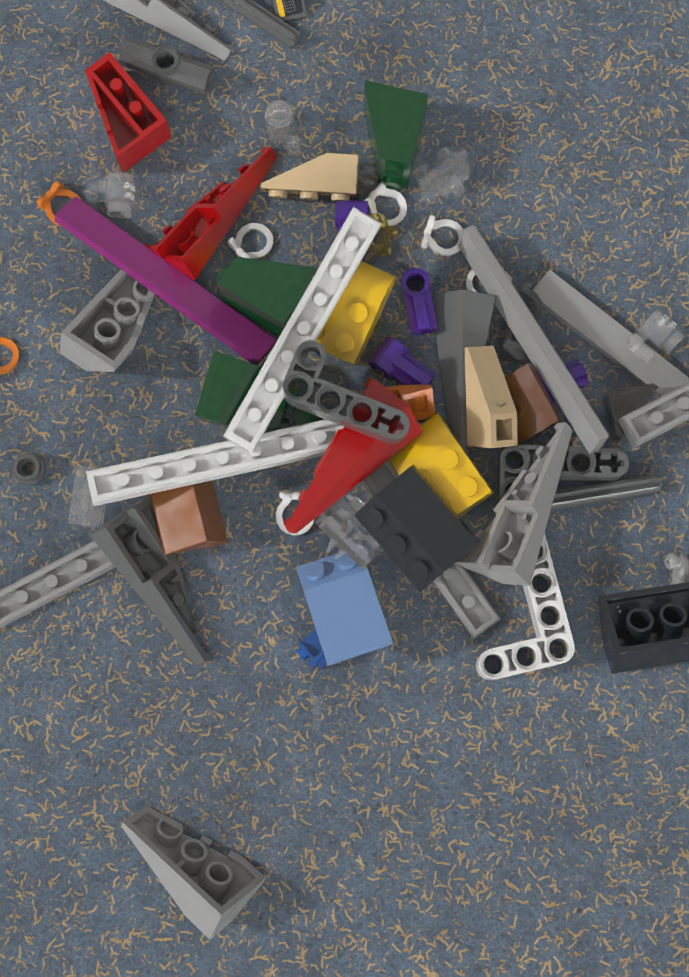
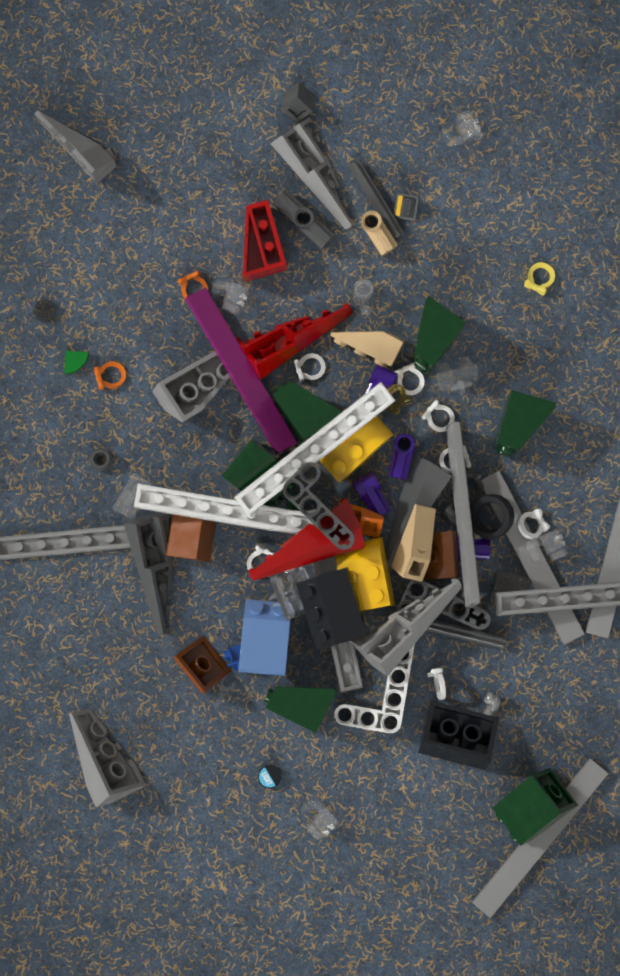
camera: 25 degrees right, 5 degrees up
none -> dark orange slope [173,636,232,694]
none -> tile [258,765,281,789]
none -> dark green slope [264,686,337,733]
none -> clear piece [299,797,340,841]
none -> tan piece [361,211,398,256]
none -> white piece [427,668,446,700]
none -> black tyre [470,494,515,539]
none -> dark green slope [493,390,557,457]
none -> white piece [517,509,550,539]
none -> light yellow piece [524,262,555,296]

